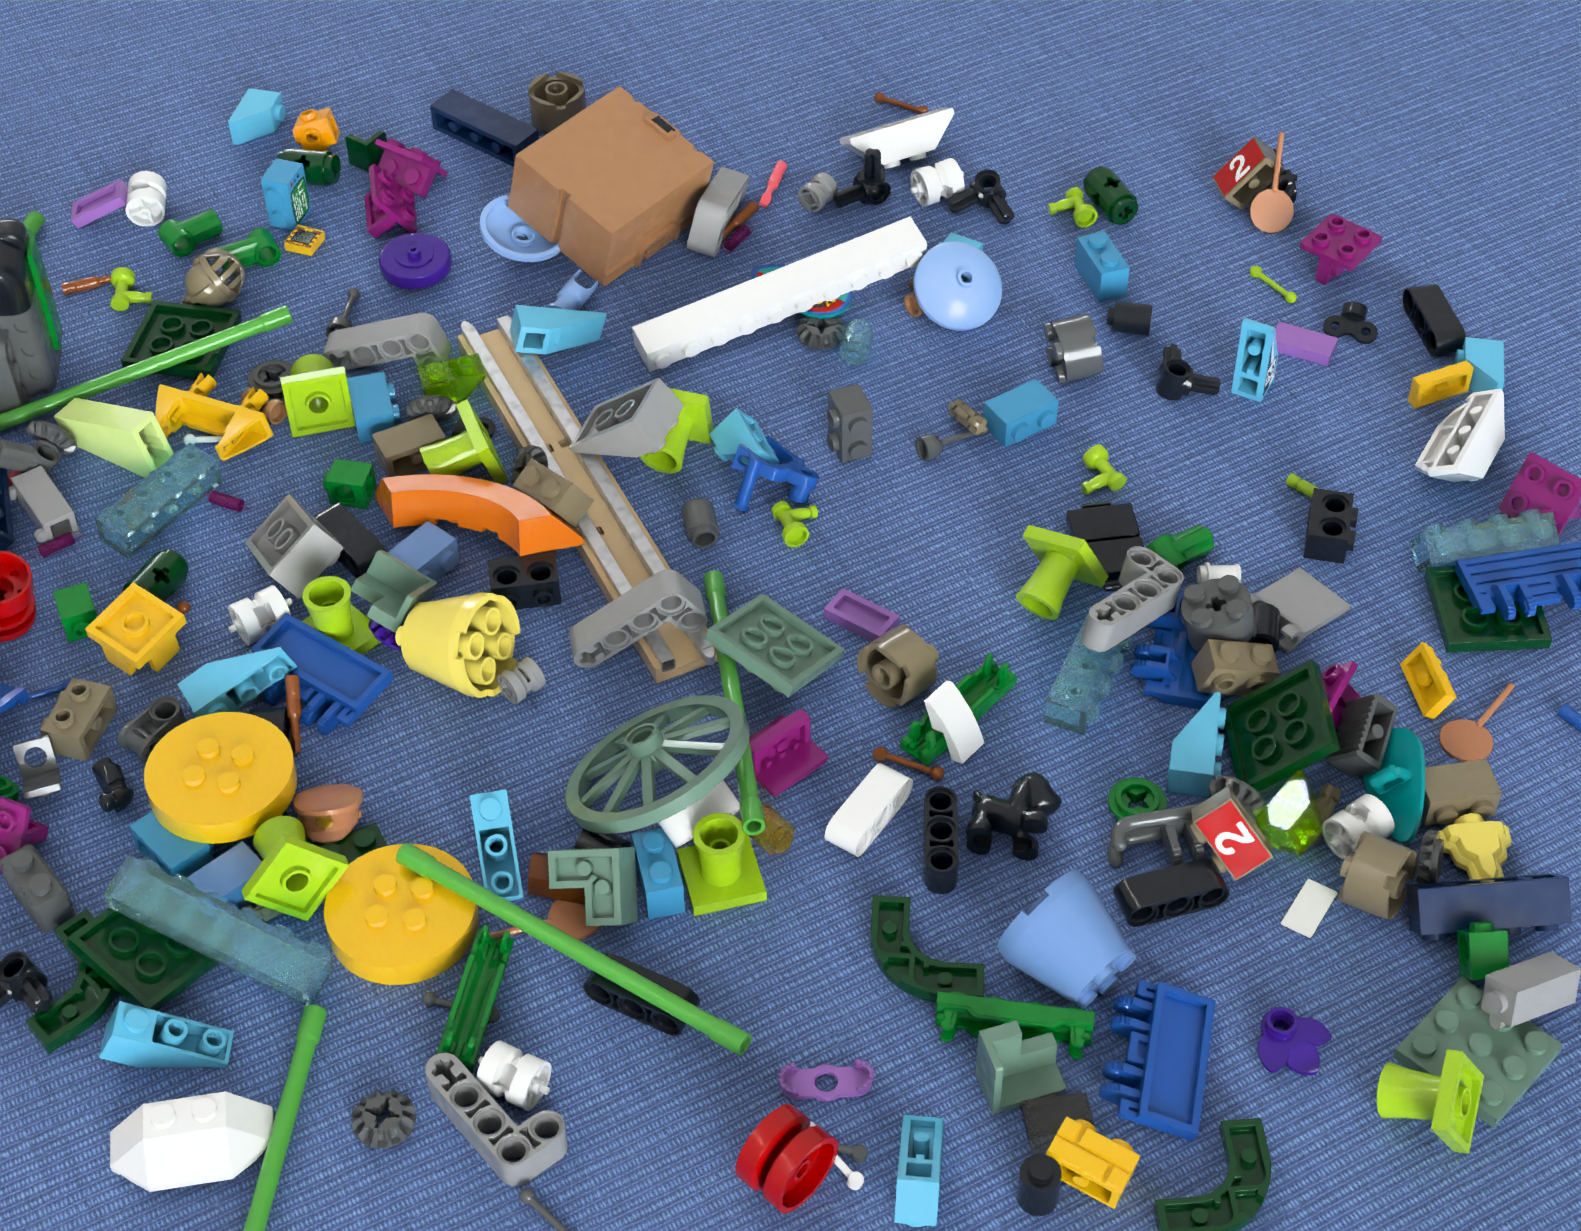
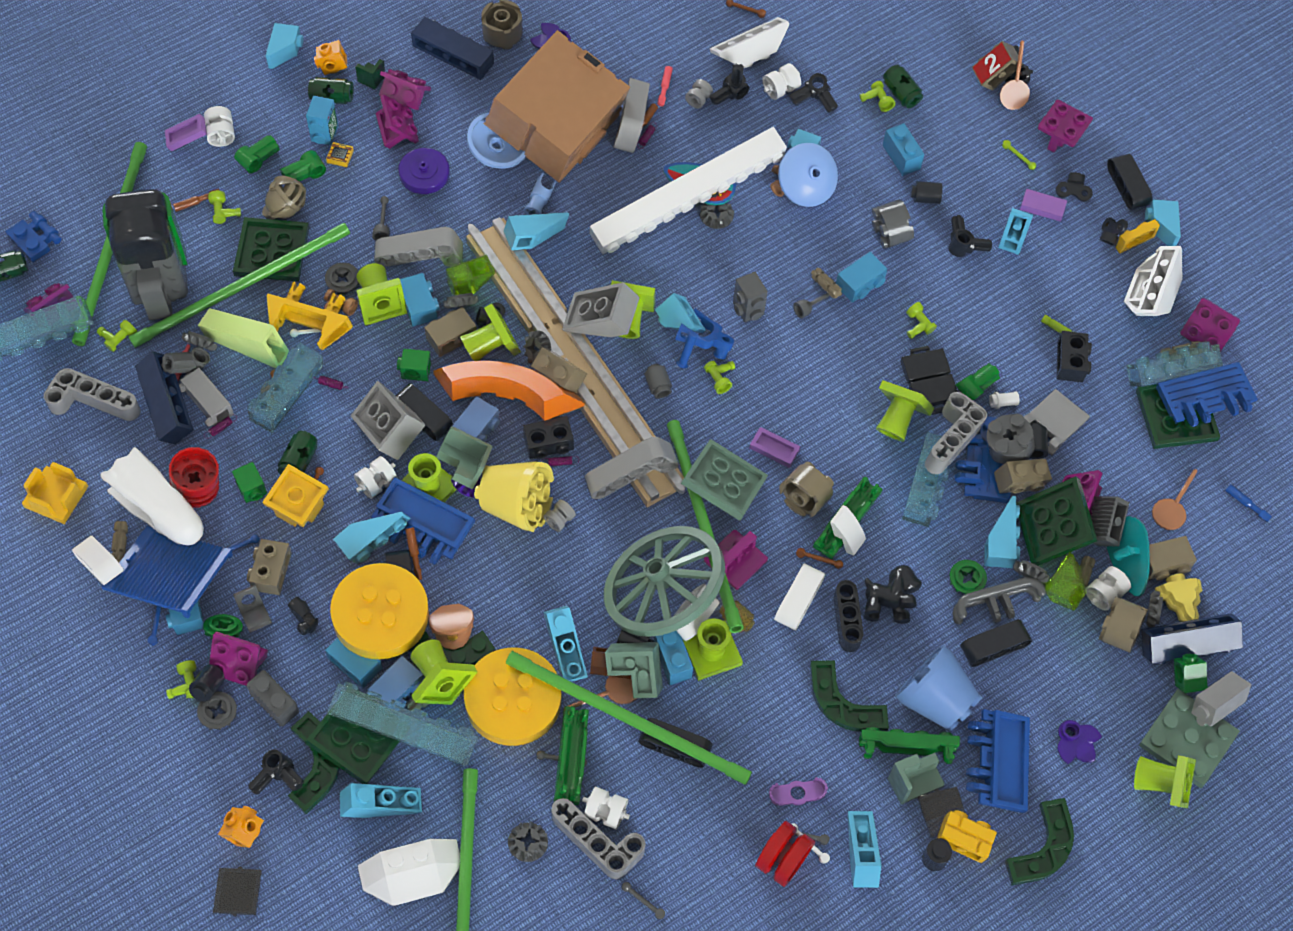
camera: 10 degrees left, 15 degrees up
dark grey piece [118,696,187,764] -> none
clear light blue brick [839,319,874,365] -> none
brick [1190,786,1274,881] -> none
white sticker [1281,879,1337,938] -> none
yellow plate [1400,642,1457,719] -> none
none -> magenta piece [541,456,579,466]
none -> black piece [1100,217,1128,246]

